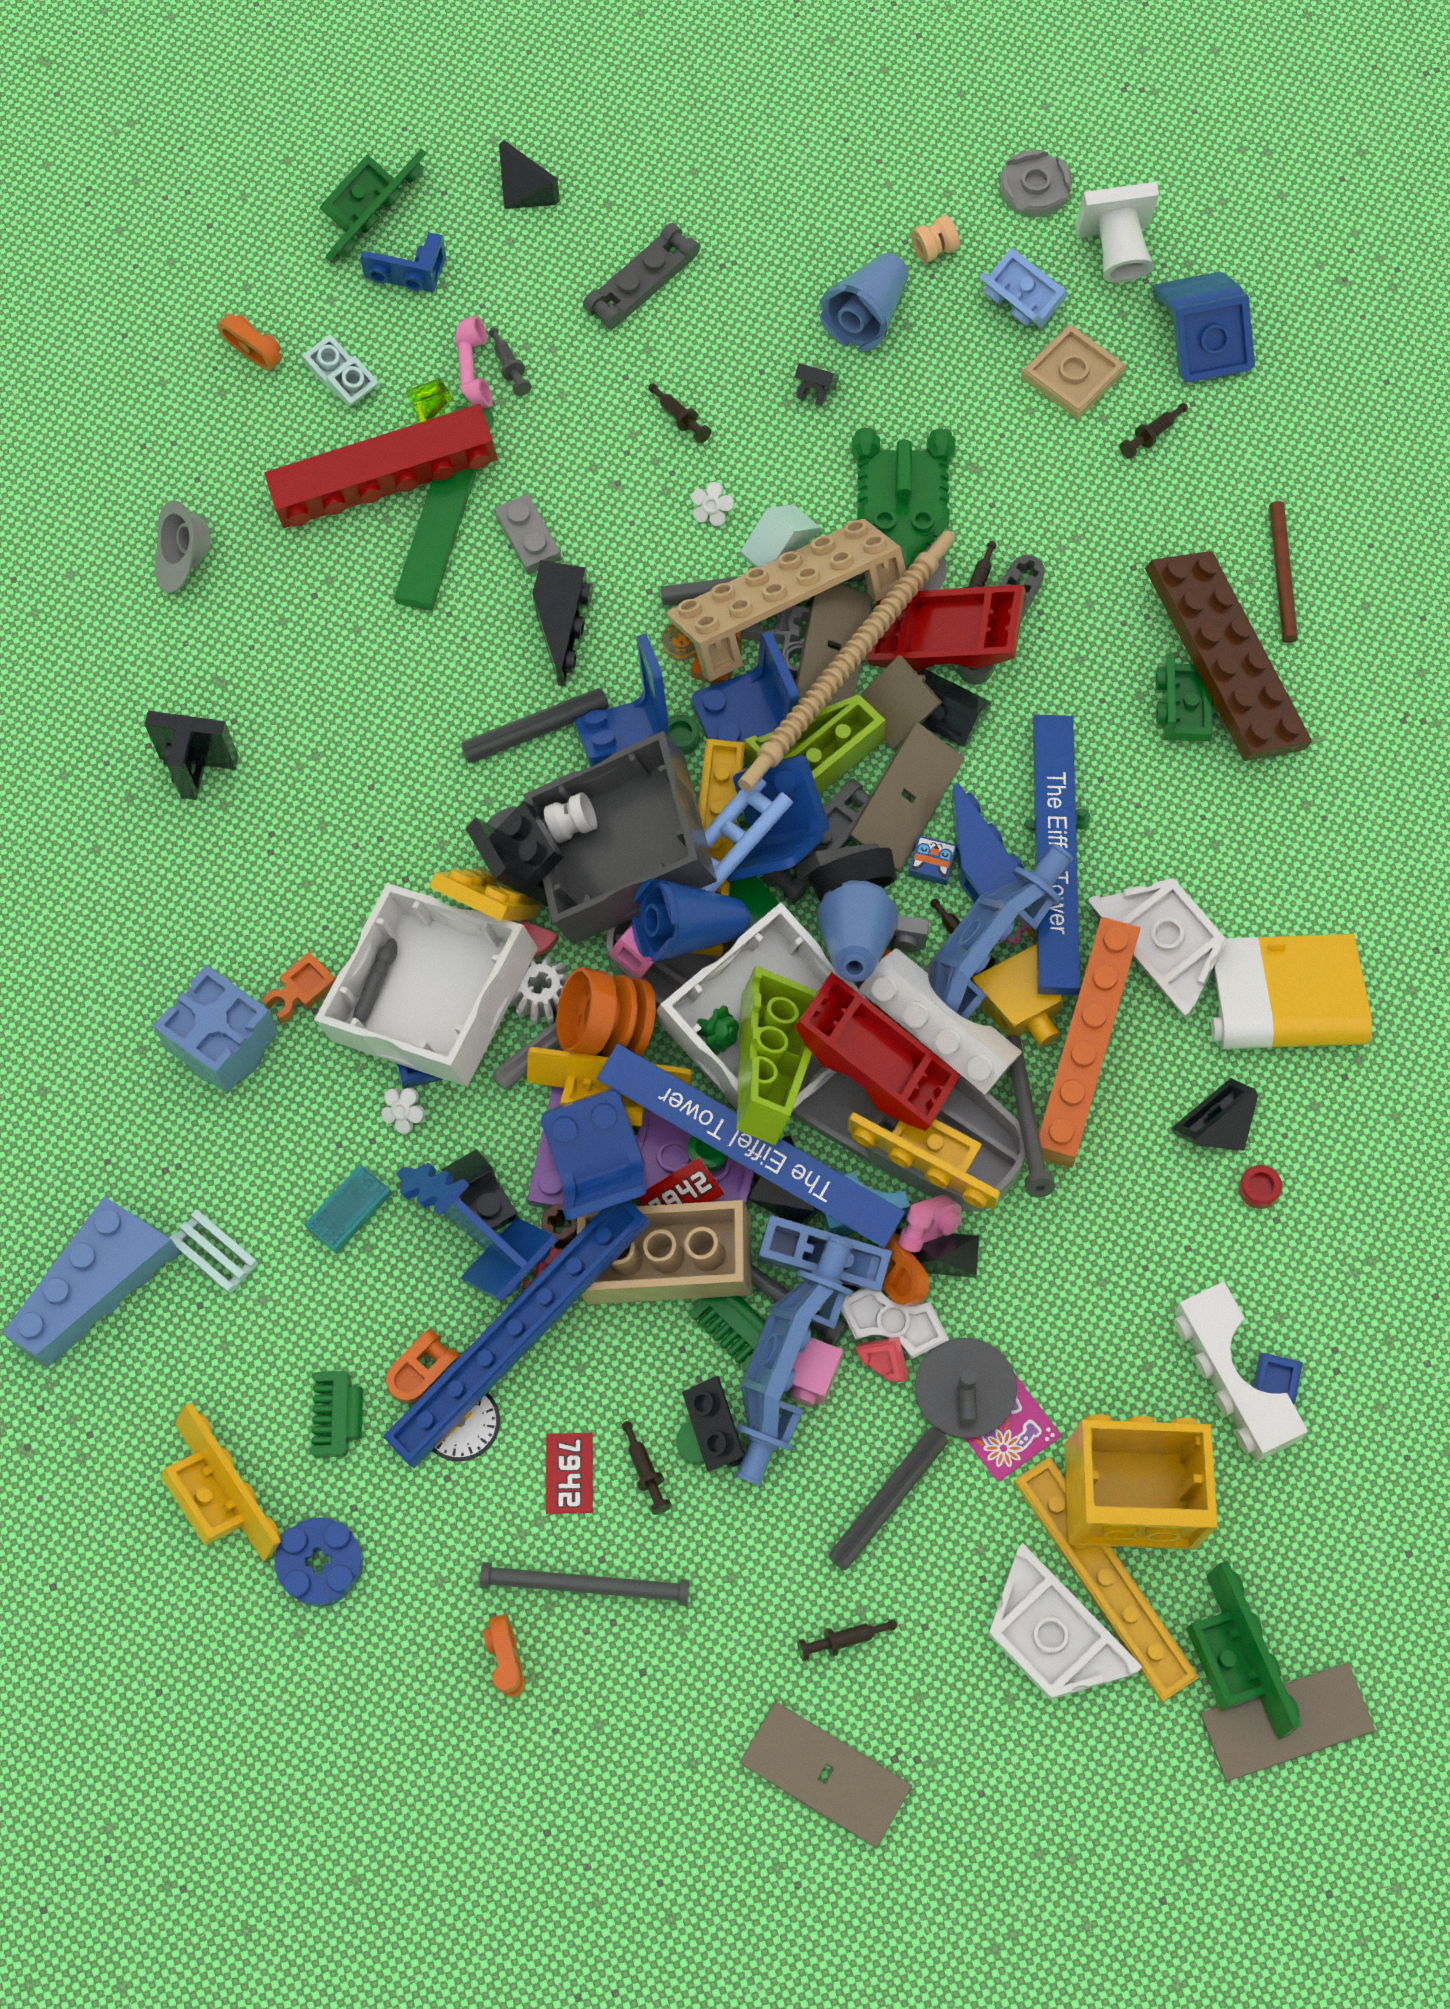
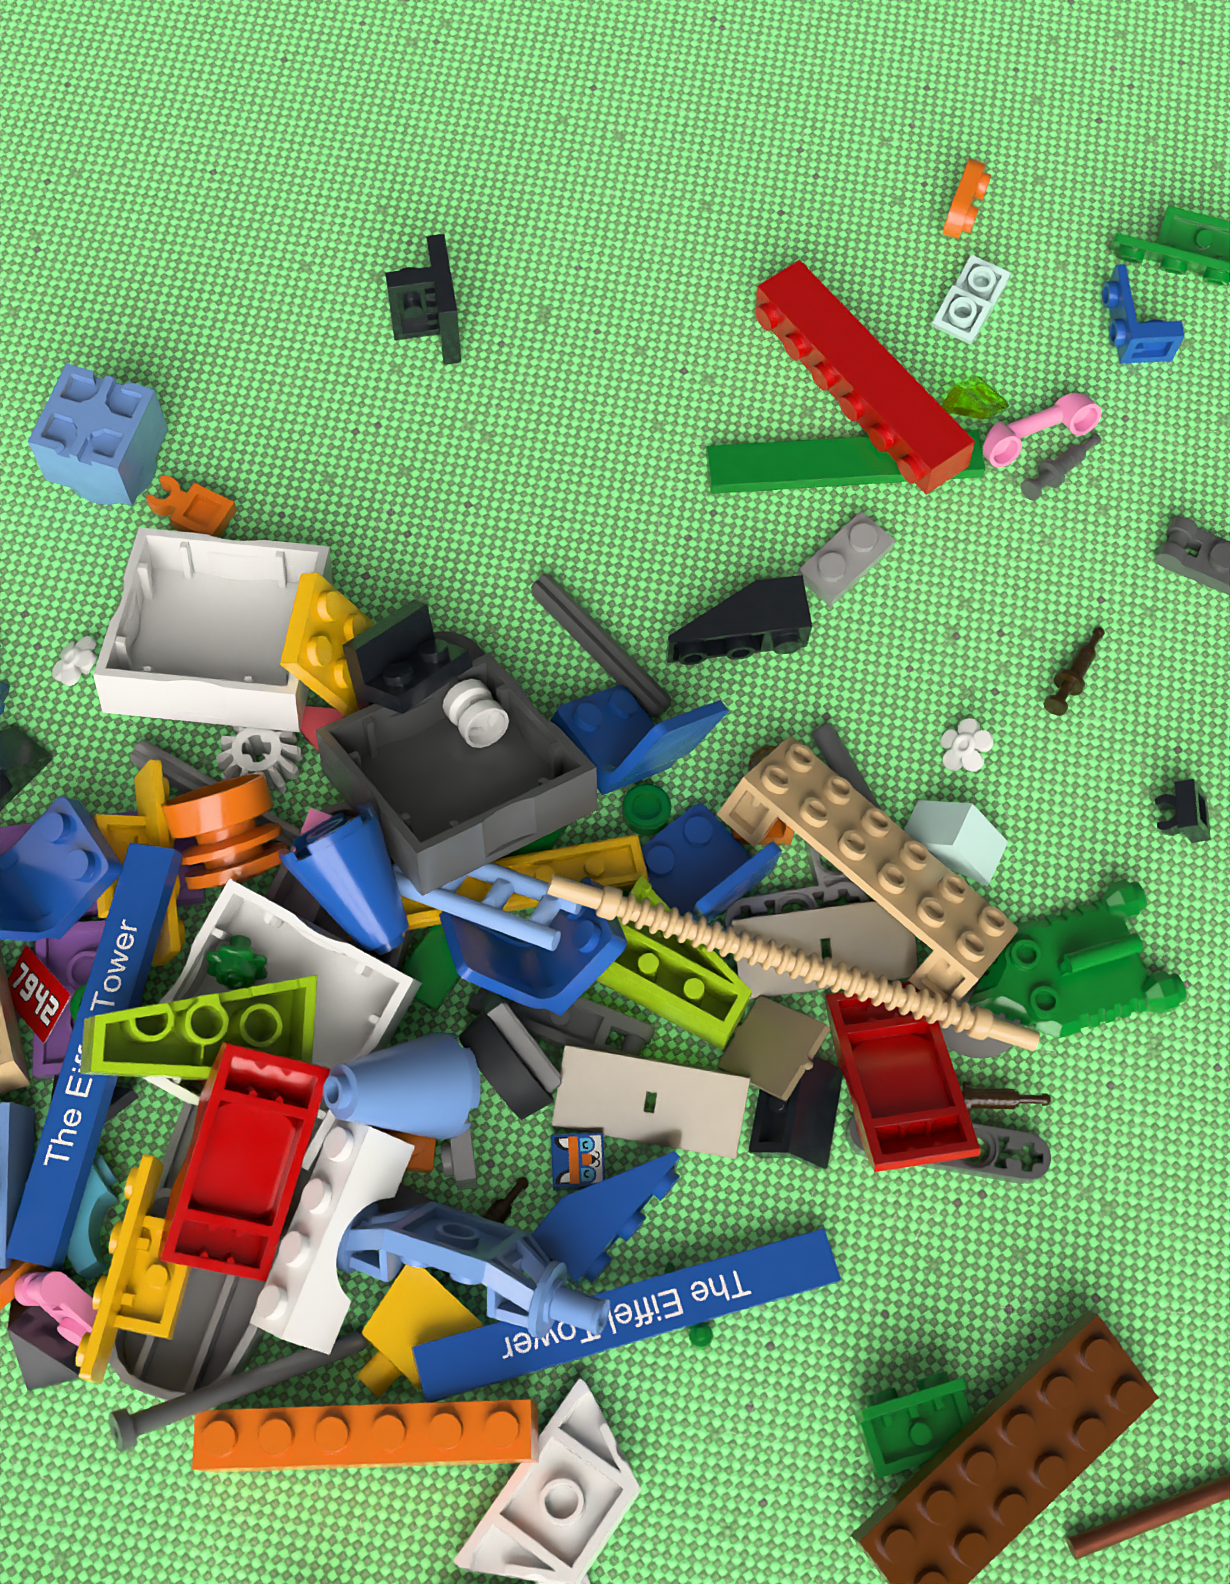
camera: 65 degrees right, 0 degrees up
light grey piece [155,500,211,593] -> none
dark grey piece [353,938,397,1024] -> none

